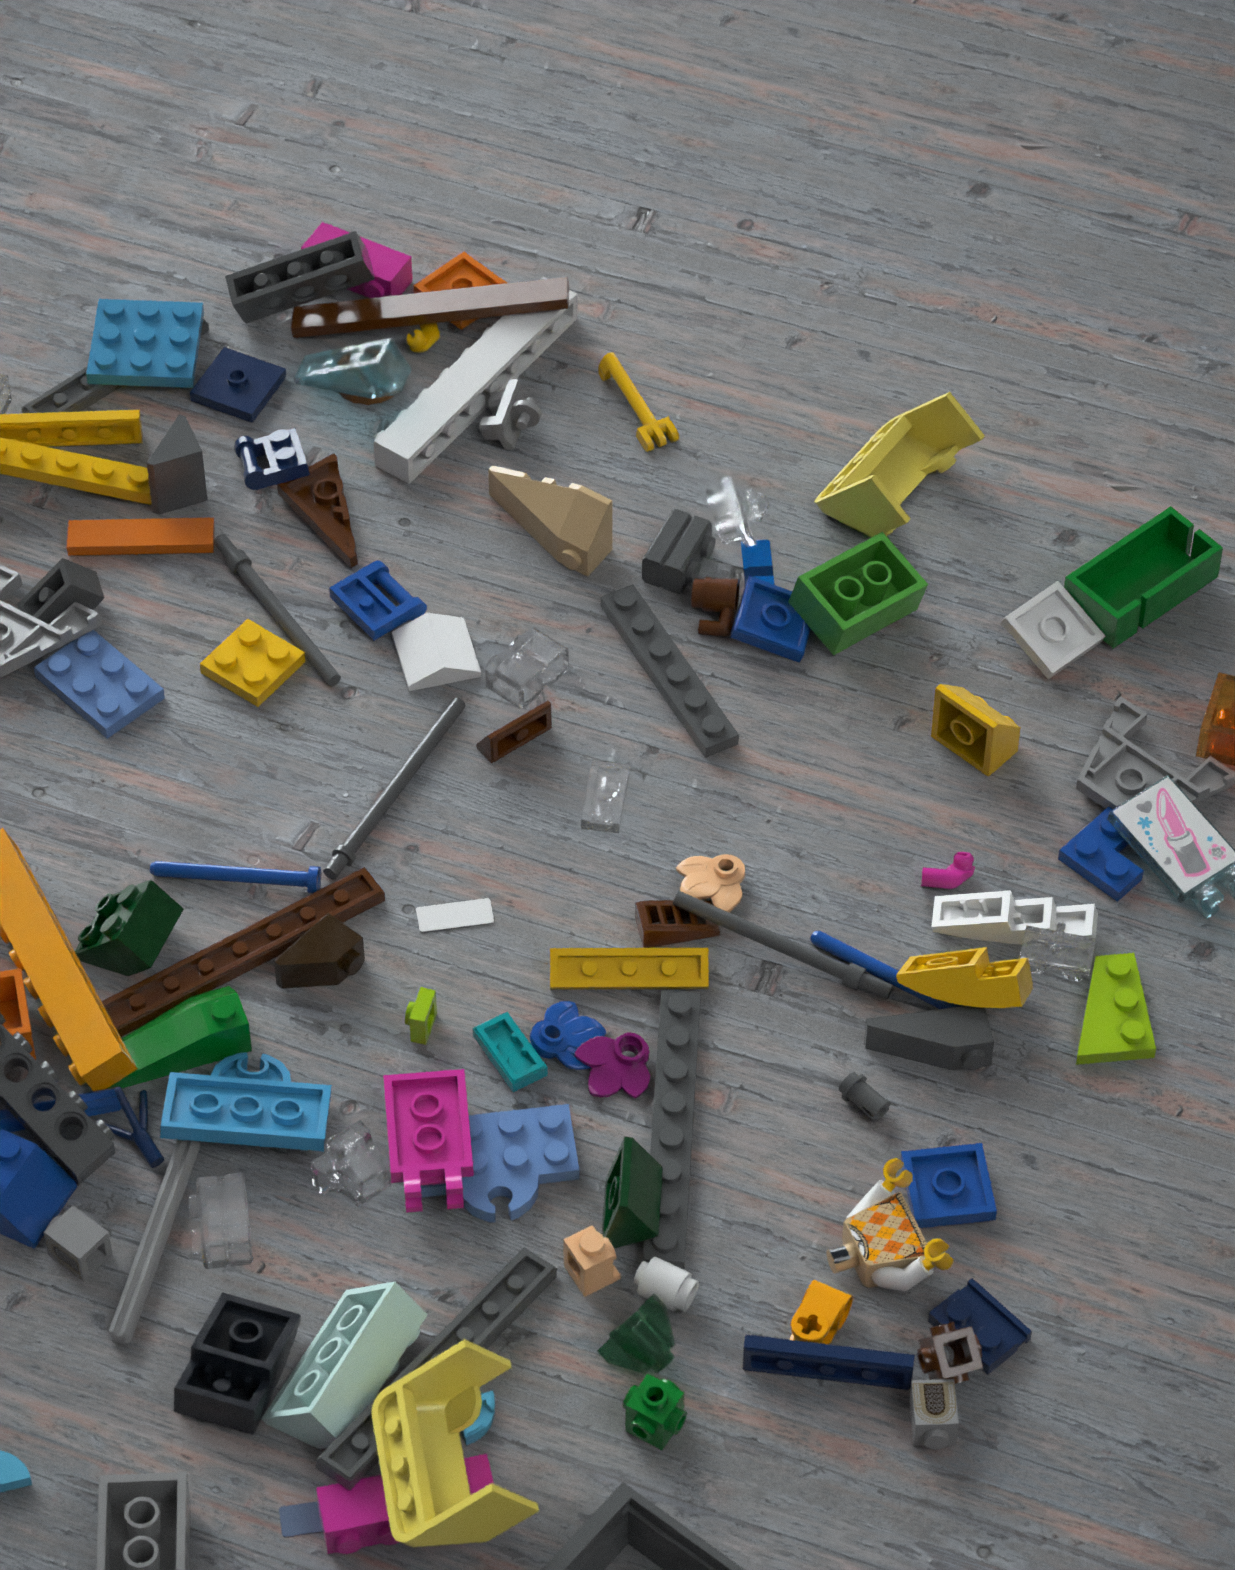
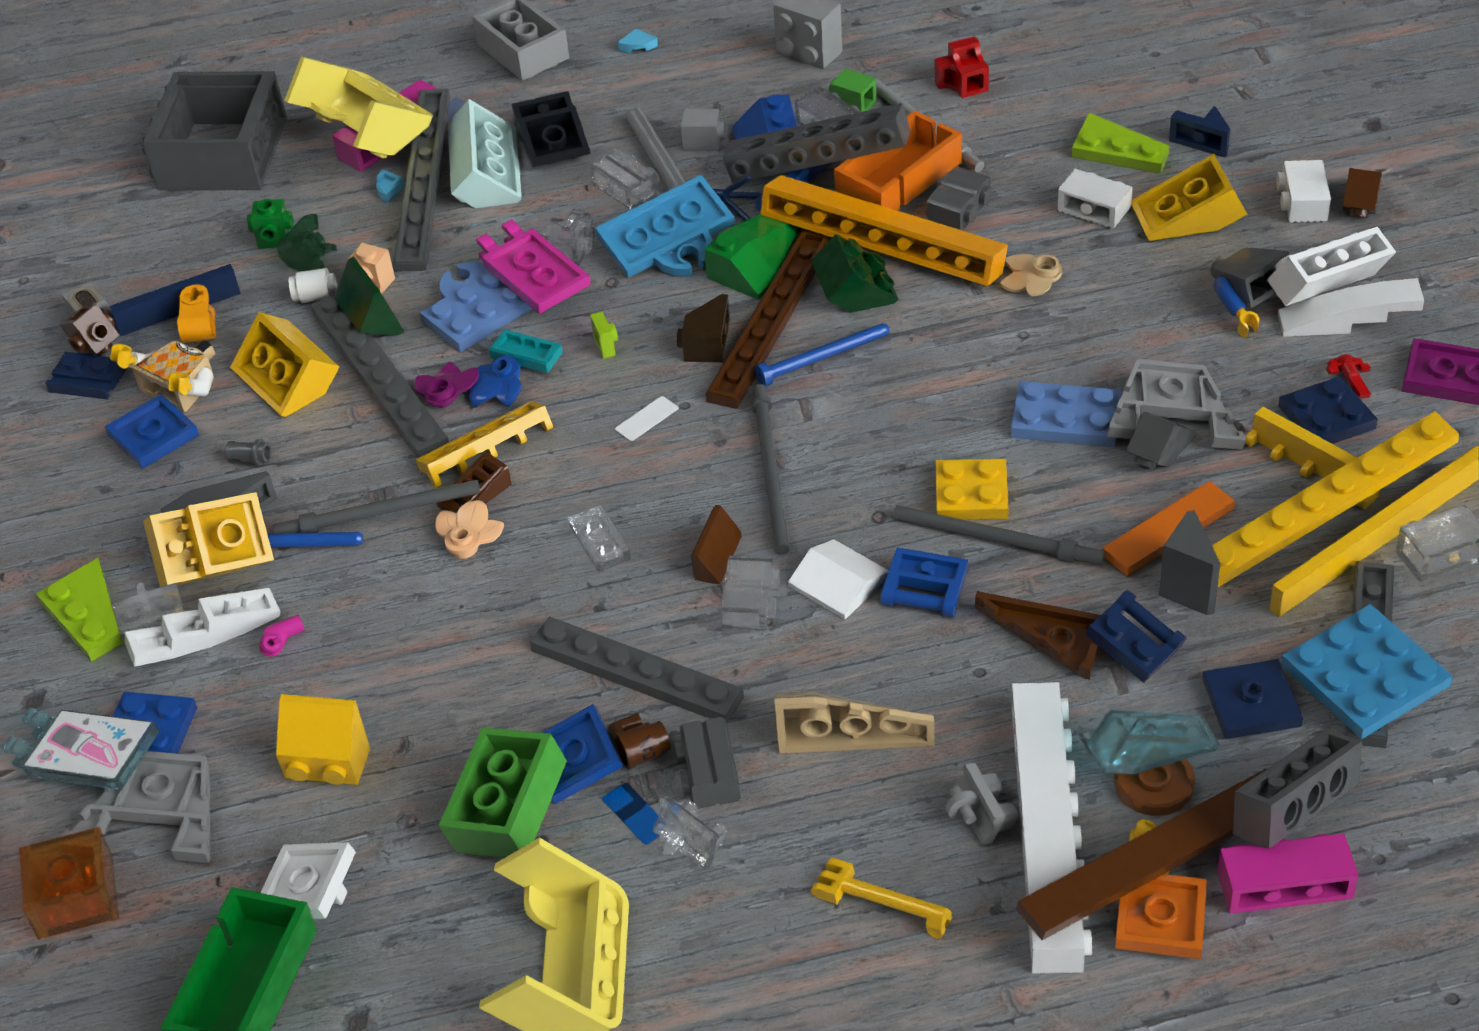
camera: 150 degrees right, 5 degrees down
none -> yellow slope [230,312,340,417]

